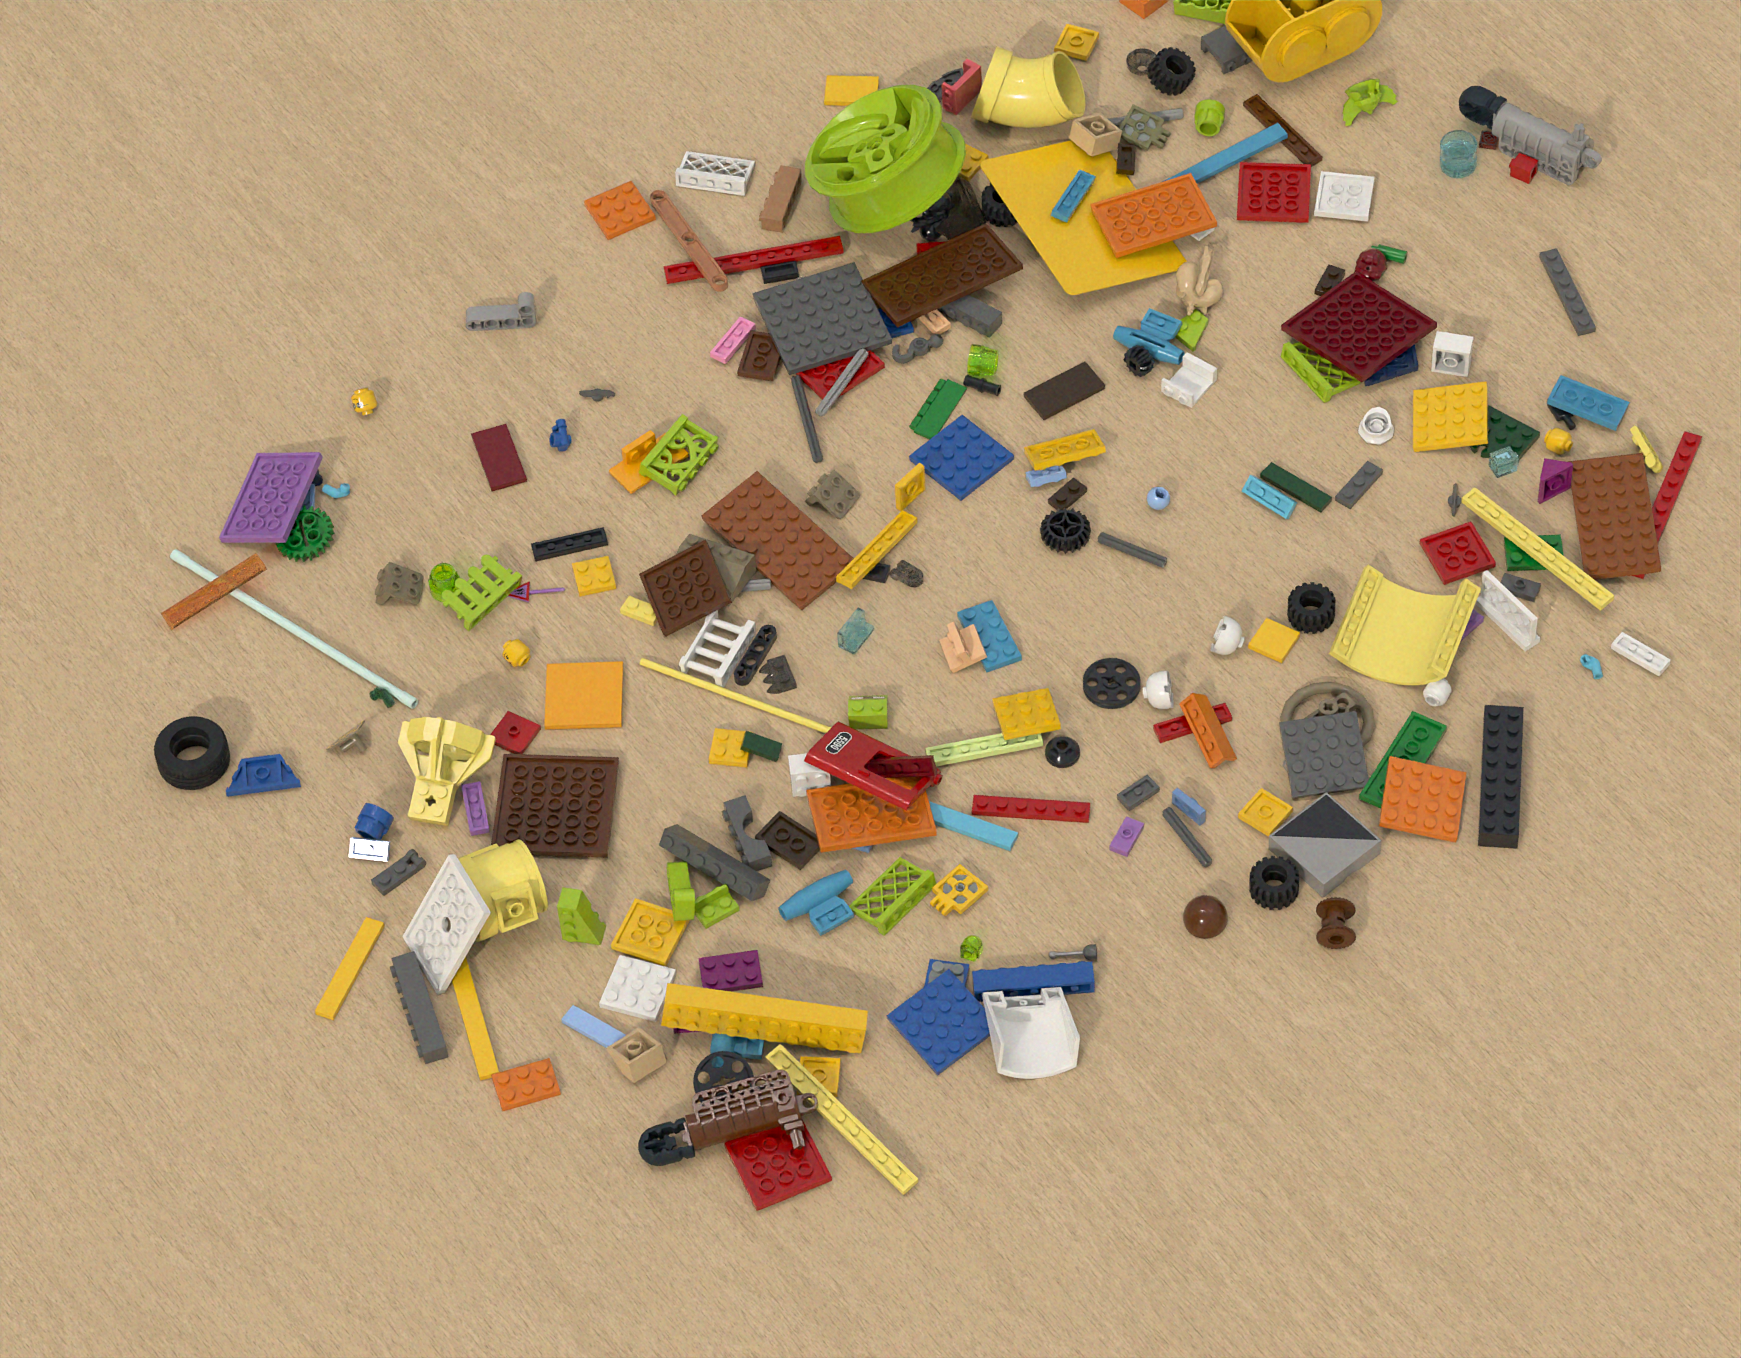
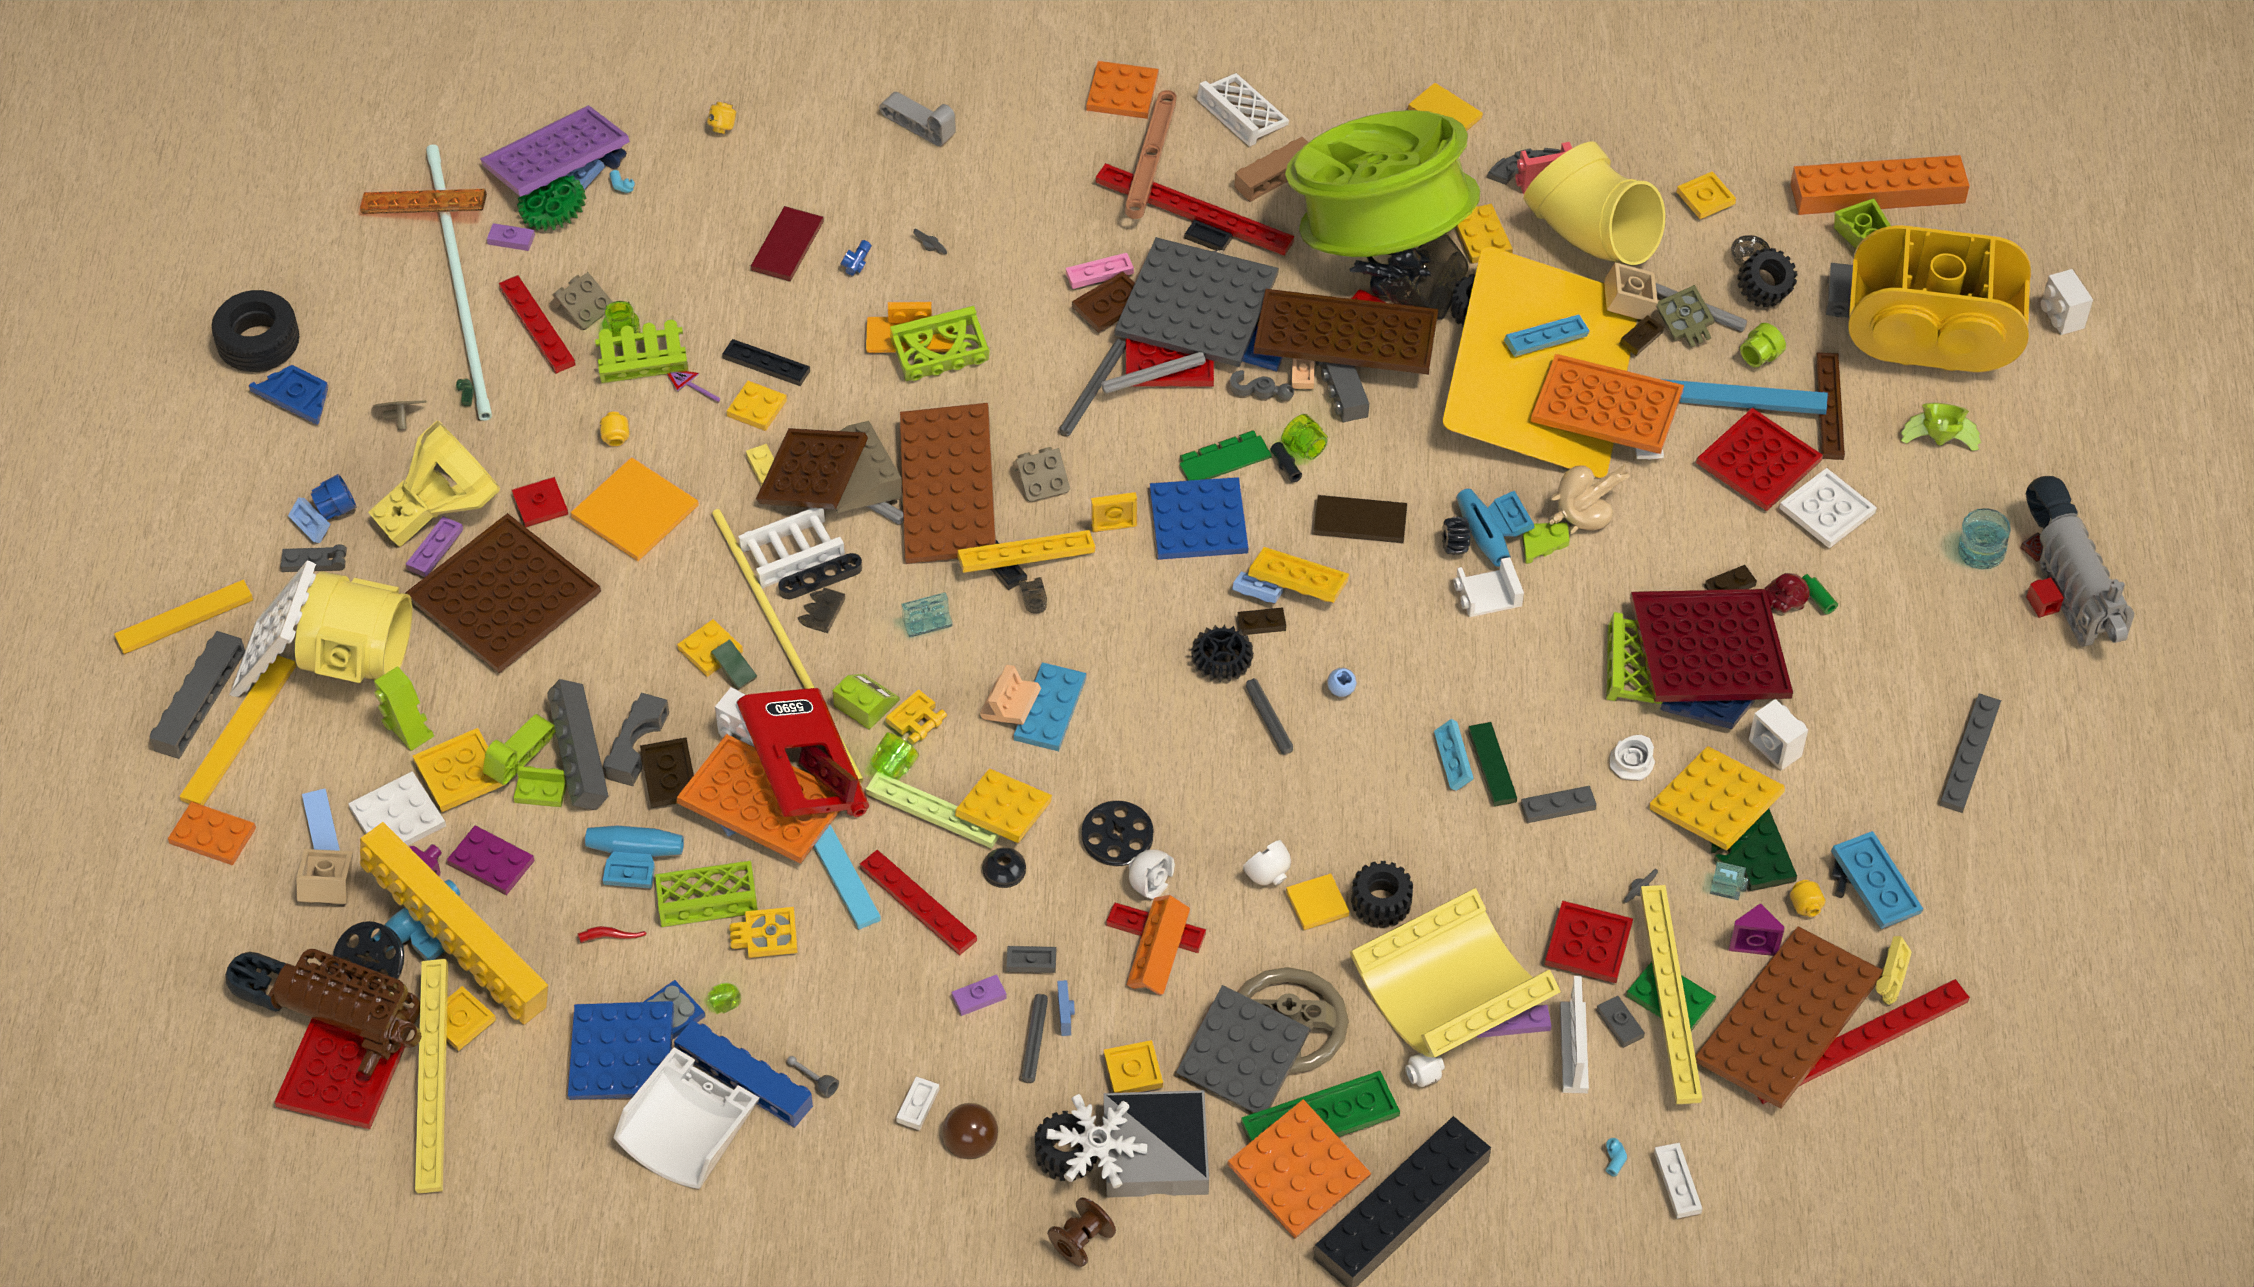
camera: 35 degrees right, 0 degrees up
none -> medium lavender plate [487,223,535,251]
none -> red plate [499,275,576,374]
none -> red animal [577,926,647,943]
none -> clear neon green piece [871,732,919,780]
none -> yellow plate [886,689,947,745]
none -> white plate [896,1077,940,1130]
none -> white piece [1046,1094,1147,1189]

